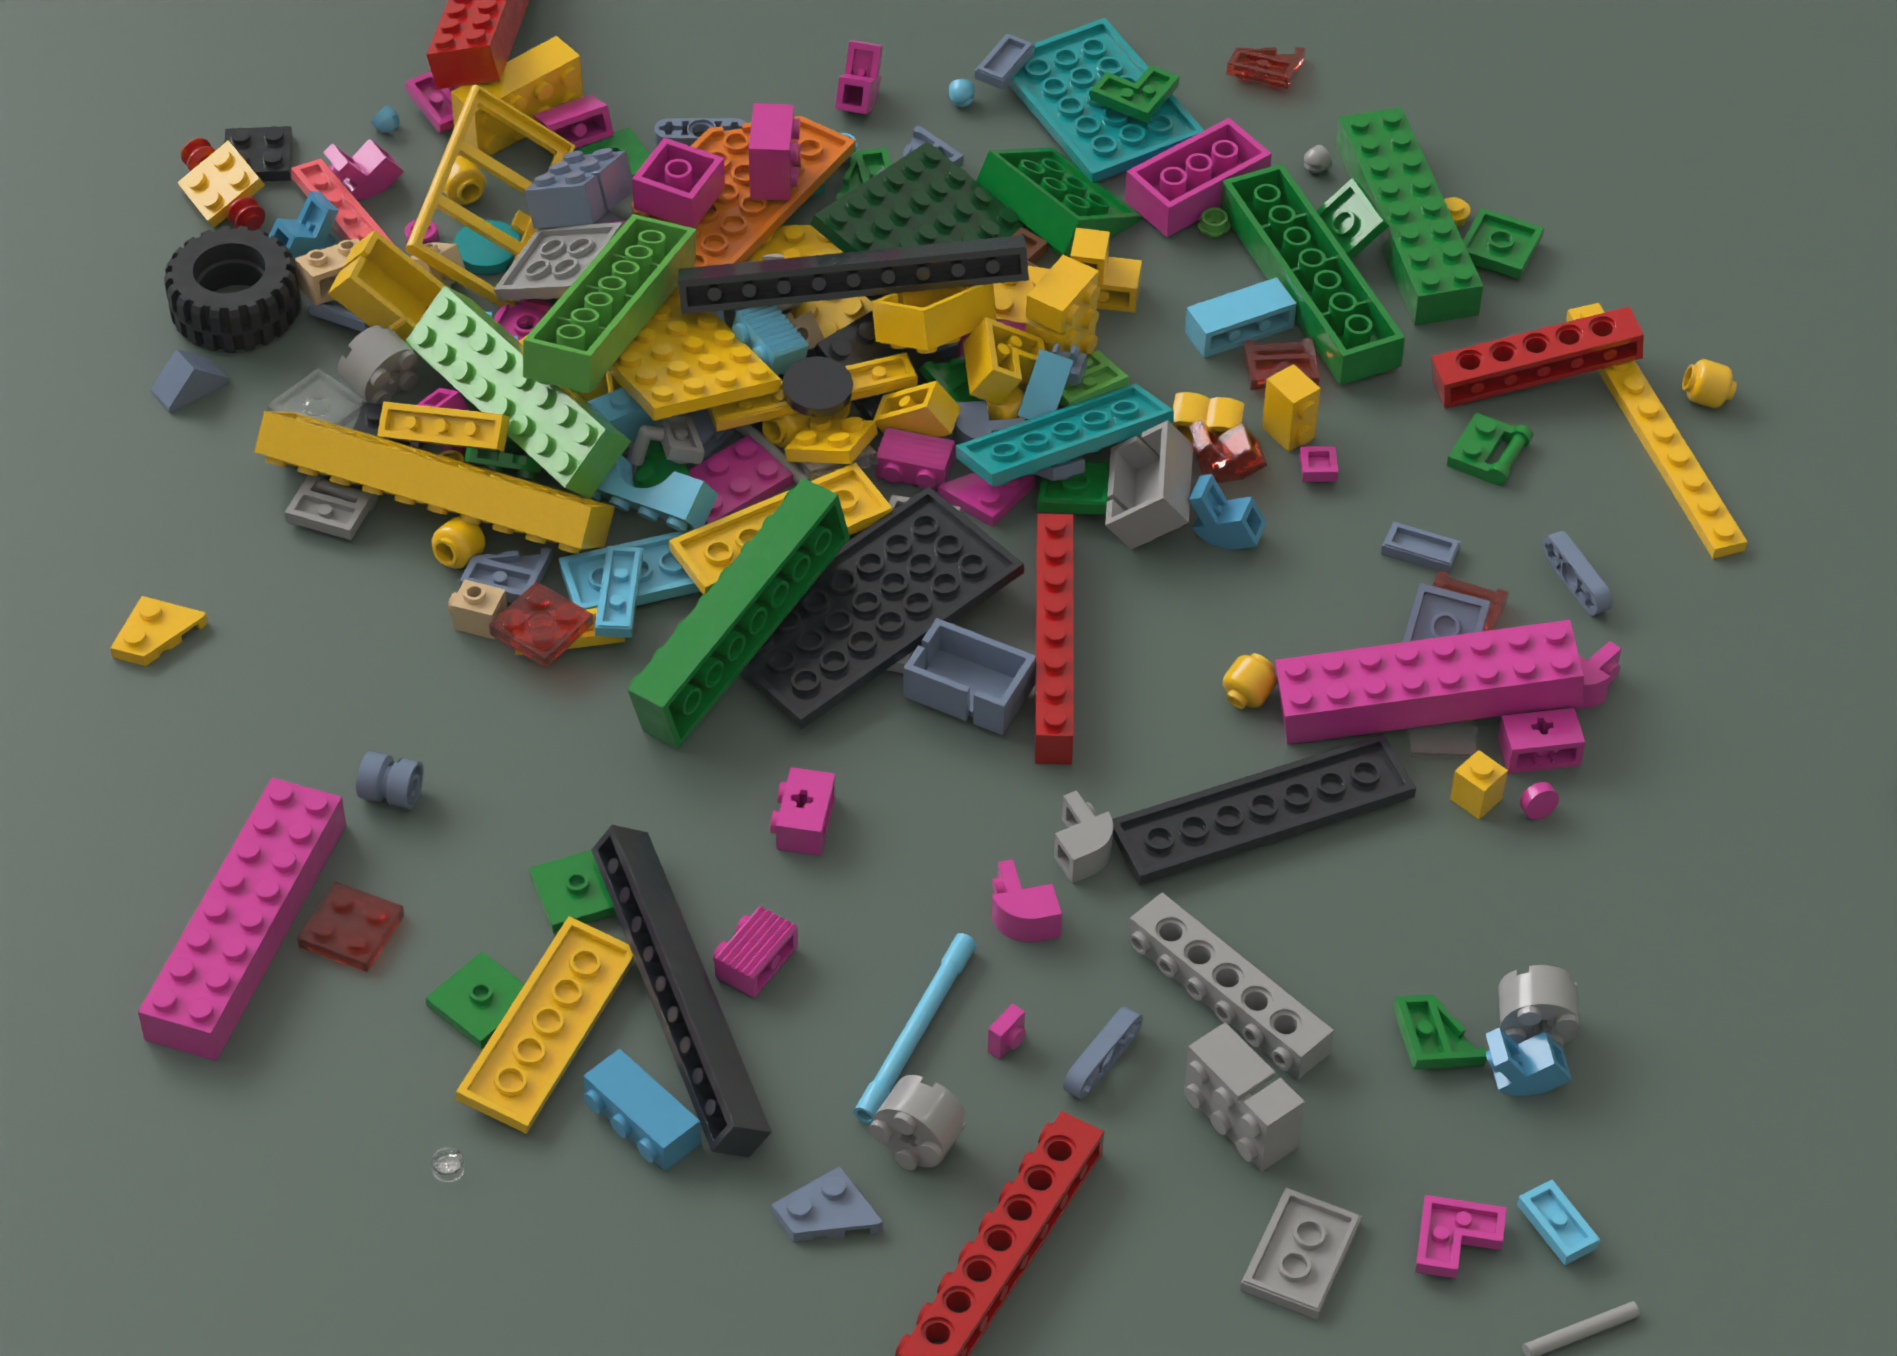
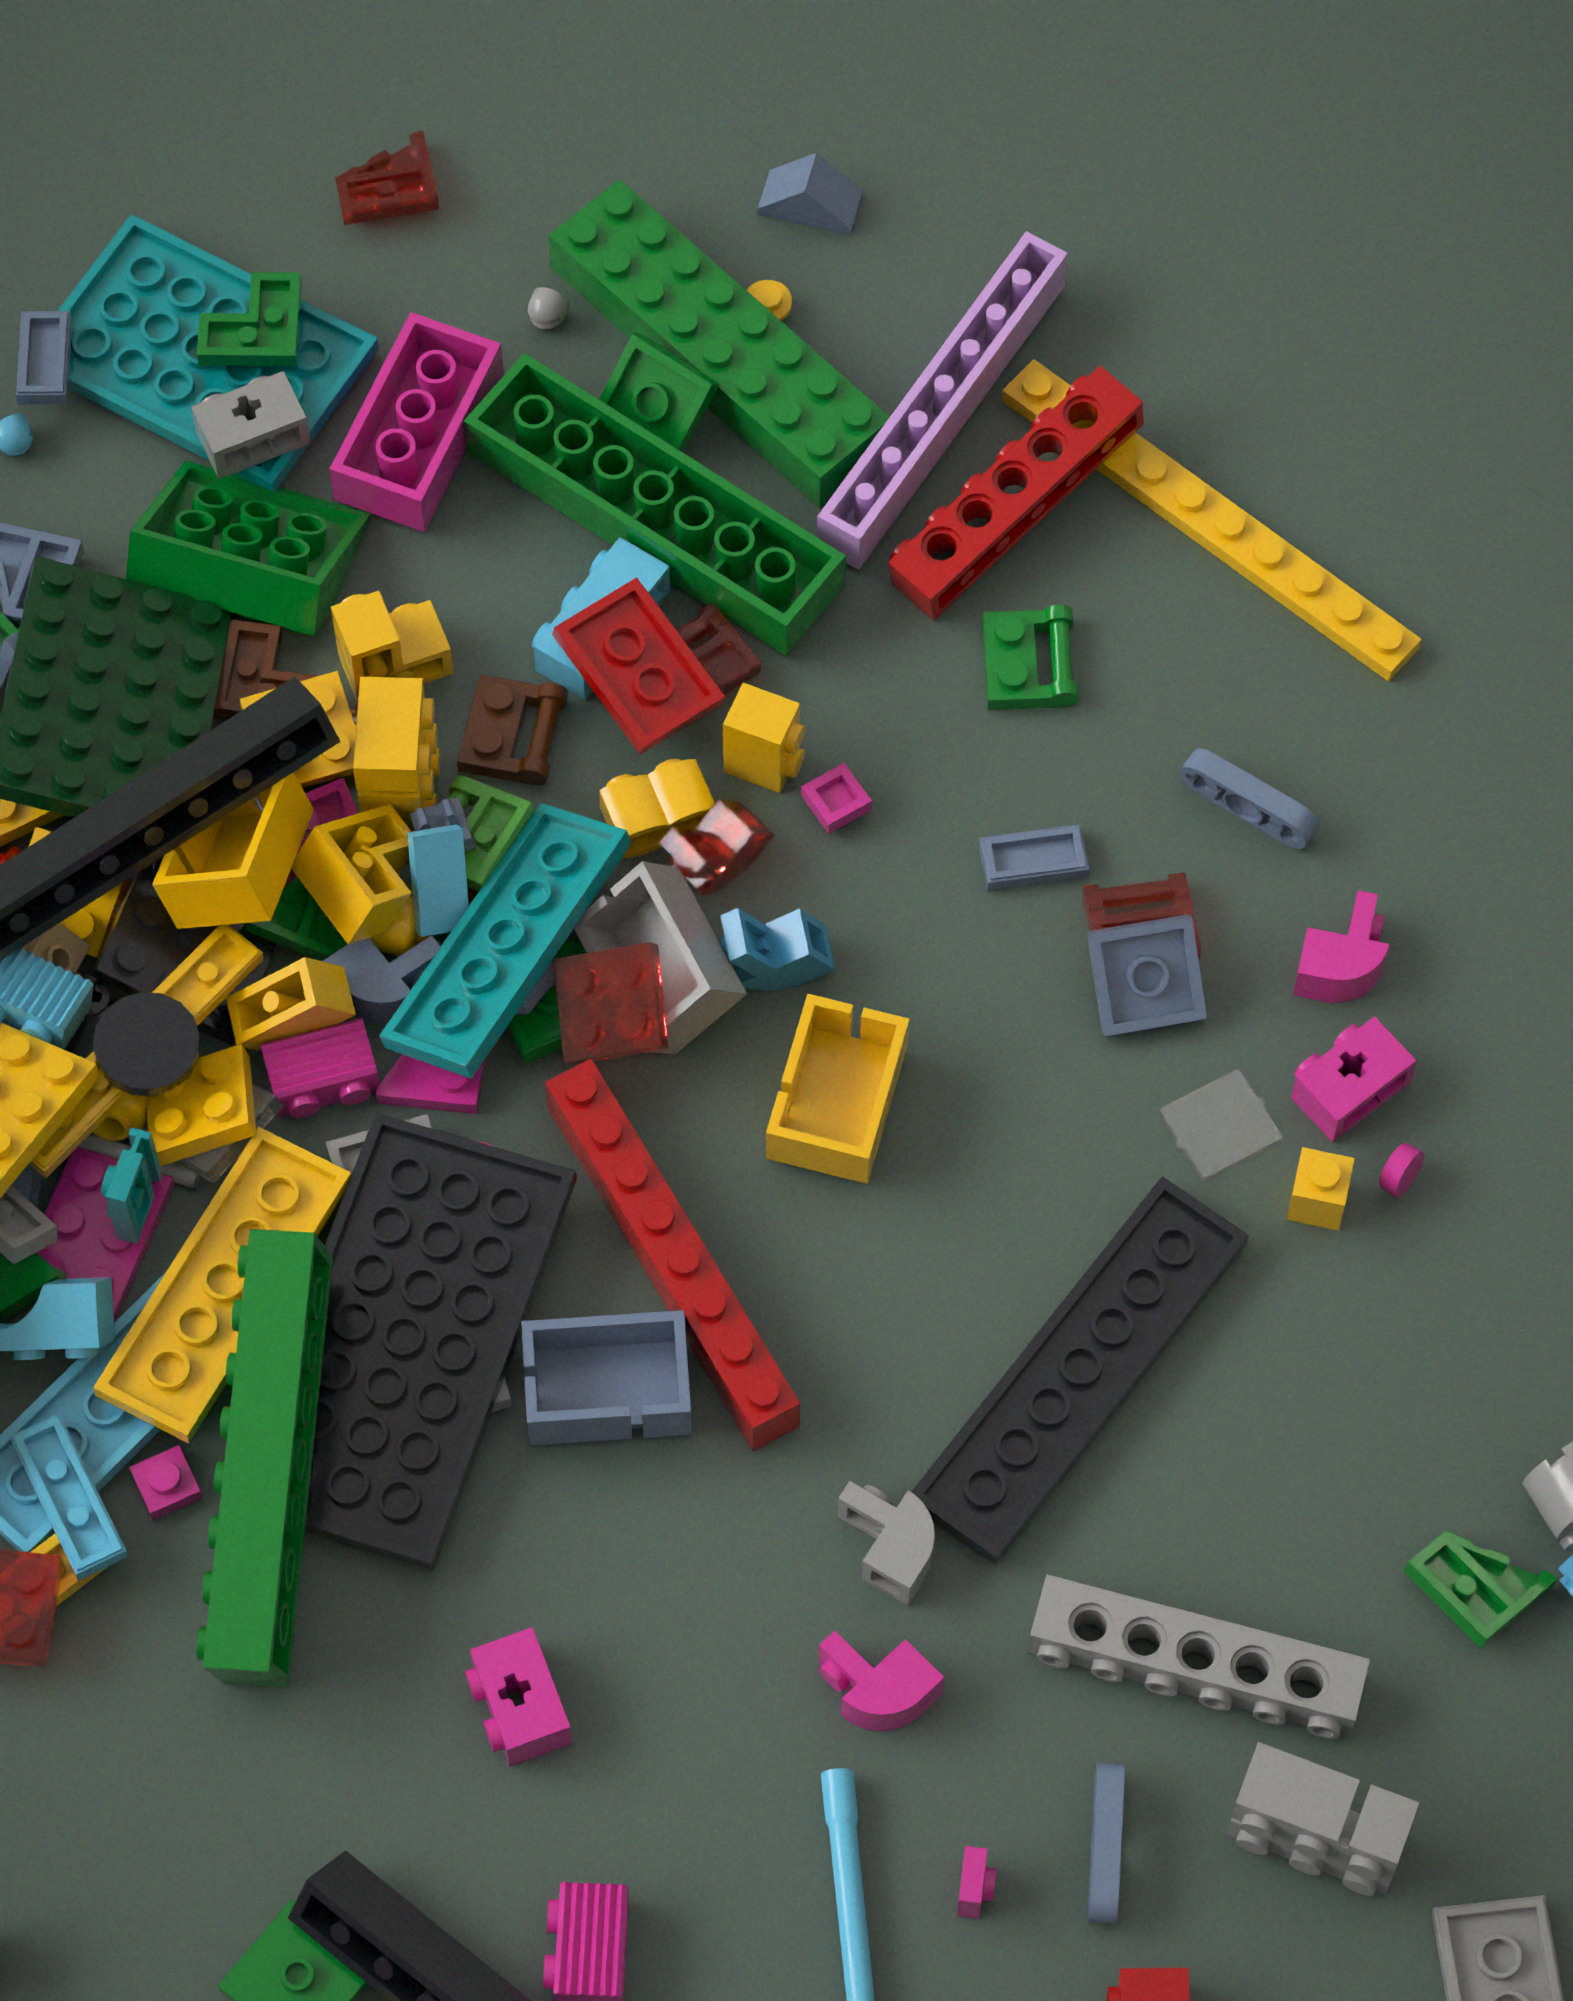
camera: 30 degrees left, 15 degrees up
bright green plate [1198,207,1231,238] -> none
yellow head [1222,653,1277,709] -> none
dark pink brick [1275,620,1584,745] -> none
green plate [1463,208,1544,279] -> none
yellow head [1682,359,1737,409] -> none
none -> teal plate [101,1127,163,1244]
none -> dark pink plate [129,1445,203,1521]
none -> light grey brick [191,371,311,479]
none -> reddish brown plate [457,674,569,785]
none -> red plate [552,577,725,755]
none -> clear red plate [553,942,669,1065]
none -> sand blue slope [757,152,863,235]
none -> yellow piece [766,993,909,1184]
none -> lavender brick [817,231,1068,570]

